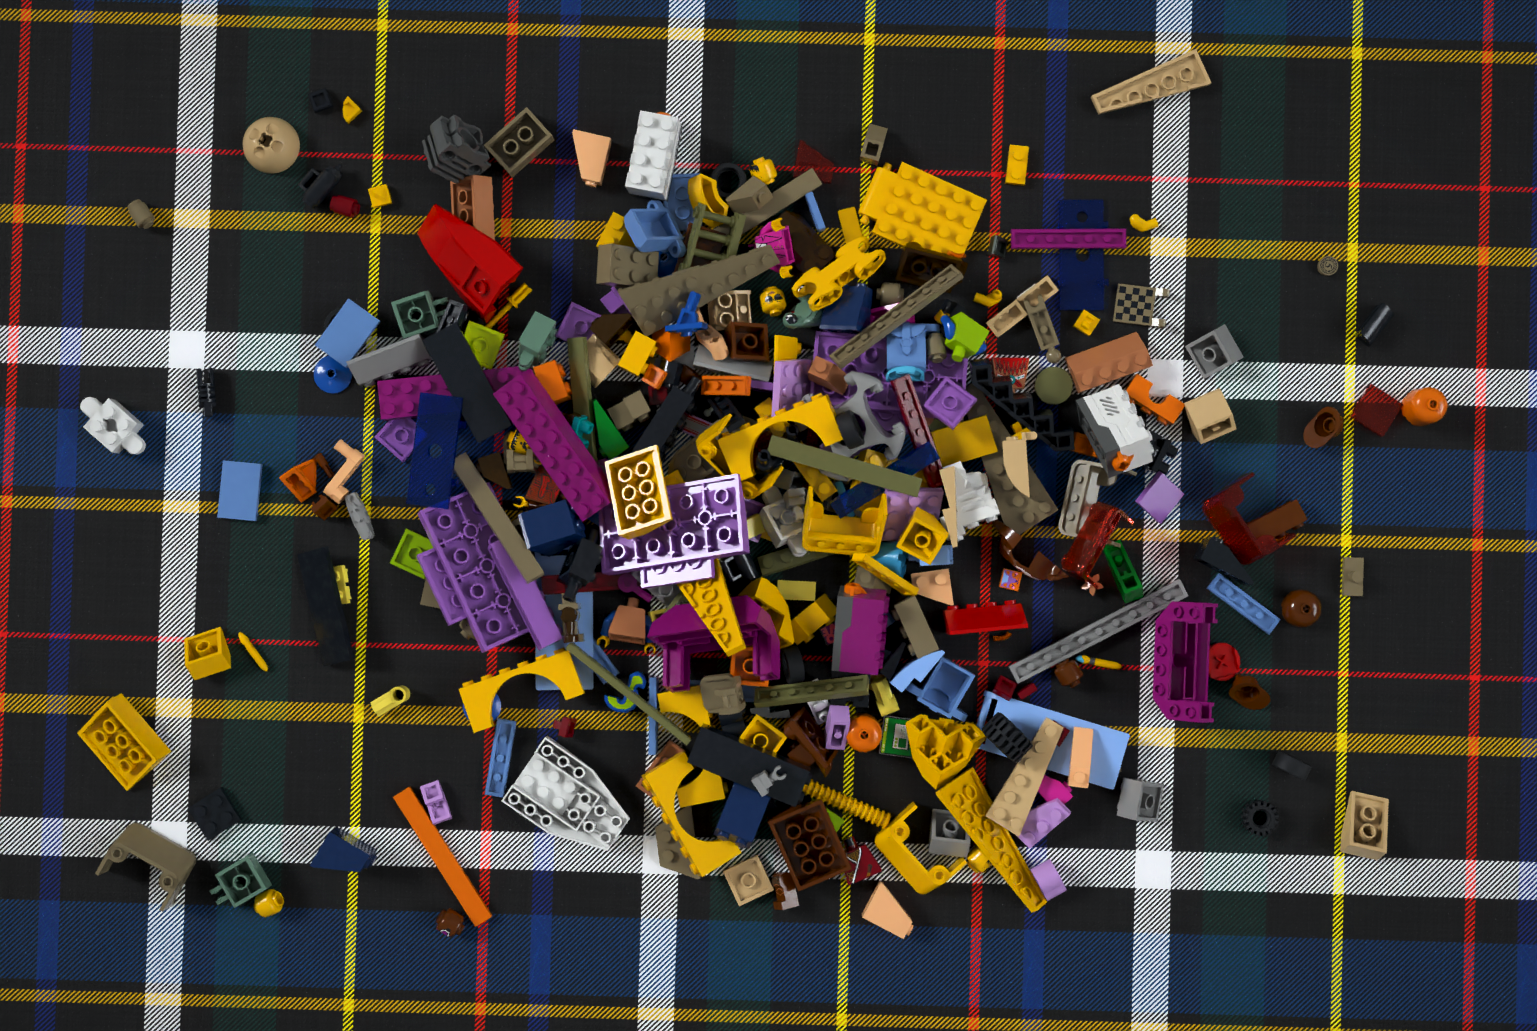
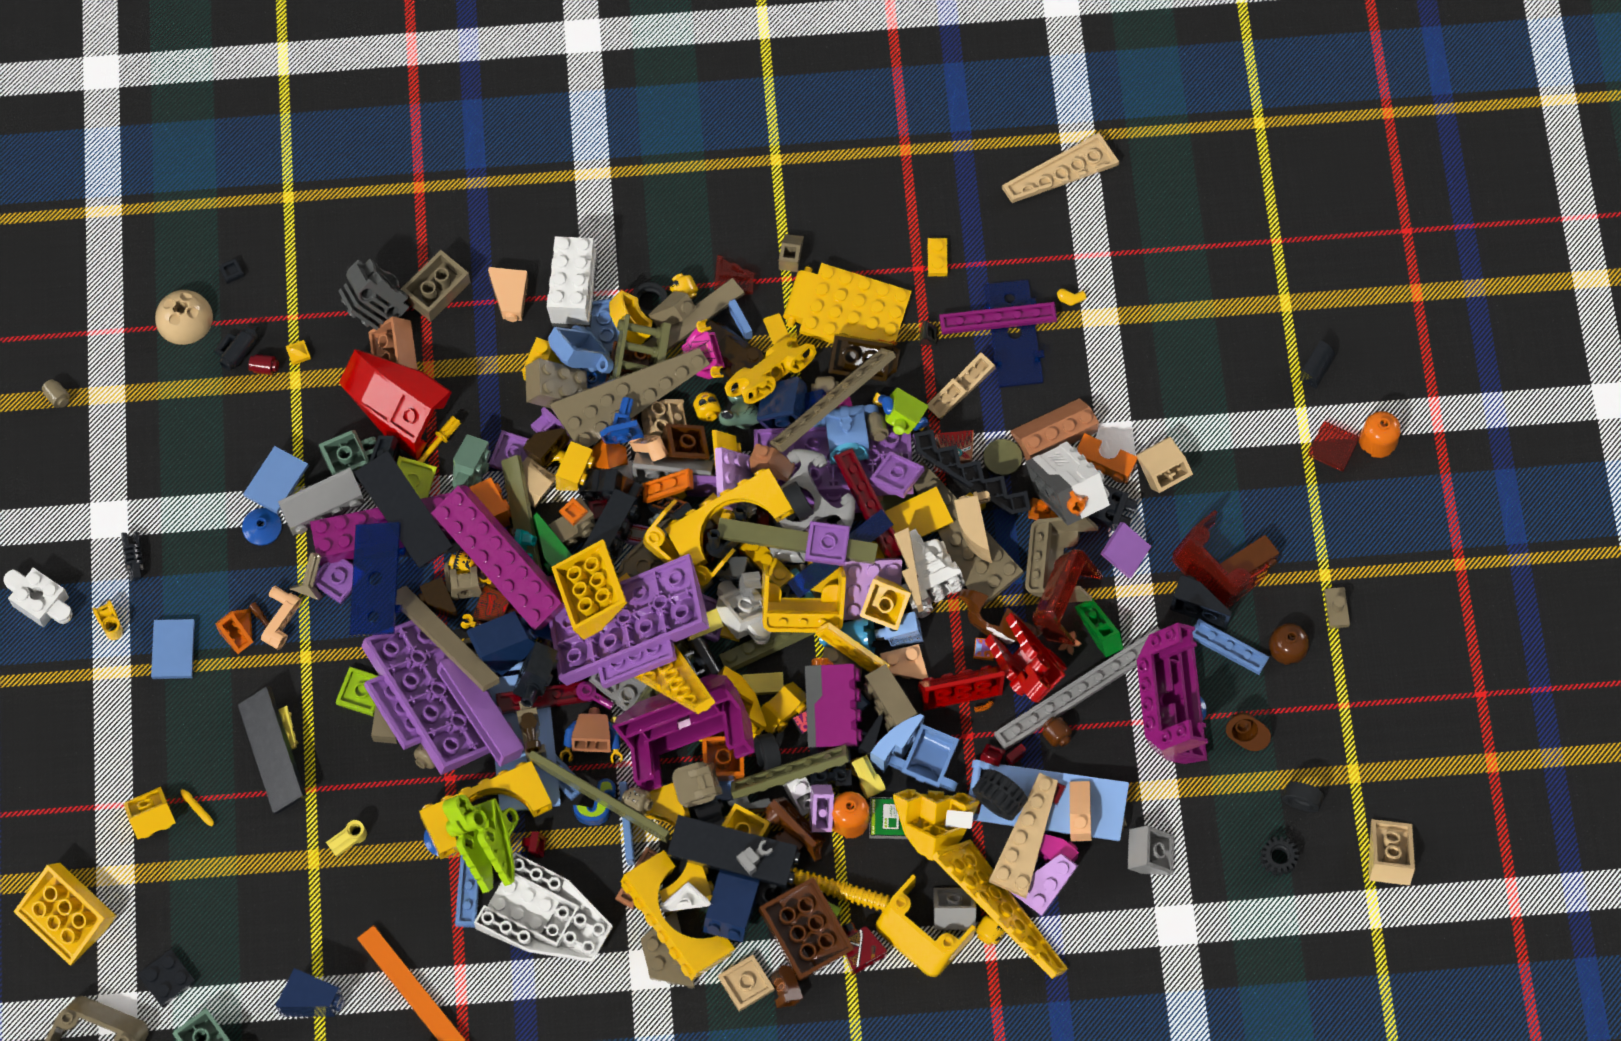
camera: 10 degrees left, 20 degrees down
reddish brown tile [311,494,338,521] -> none
yellow tile [343,96,362,124] -> none
light grey hinge [344,492,375,540] -> none
lavender slope [420,780,452,825] -> none
orange tile [641,363,668,390] -> none
light nougat slope [862,880,913,939] -> none
yellow arm [973,289,1002,307] -> none
dark tan plate [1023,294,1061,364] -> none
lavender piece [1030,859,1067,901] -> none
yellow tile [1073,310,1100,336] -> none
yellow piece [1075,655,1122,669] -> none
dark tan flag [1113,283,1170,328] -> none
light grey slope [1185,324,1243,379] -> none
red tile [1208,643,1240,681] -> none
reddish brown piece [1303,406,1343,448] -> none
dark tan tile [1317,256,1338,276] -> none
none -> yellow piece [92,600,124,640]
none -> dark tan piece [290,553,323,600]
none -> lime piece [442,794,519,893]
none -> orange tile [559,498,588,526]
none -> dark tan head [621,787,653,815]
none -> white tile [660,881,711,912]
none -> clear blue tile [805,389,826,411]
none -> medium lavender tile [805,521,850,566]
none -> white sticker [945,810,973,829]
none -> red piece [985,613,1067,703]

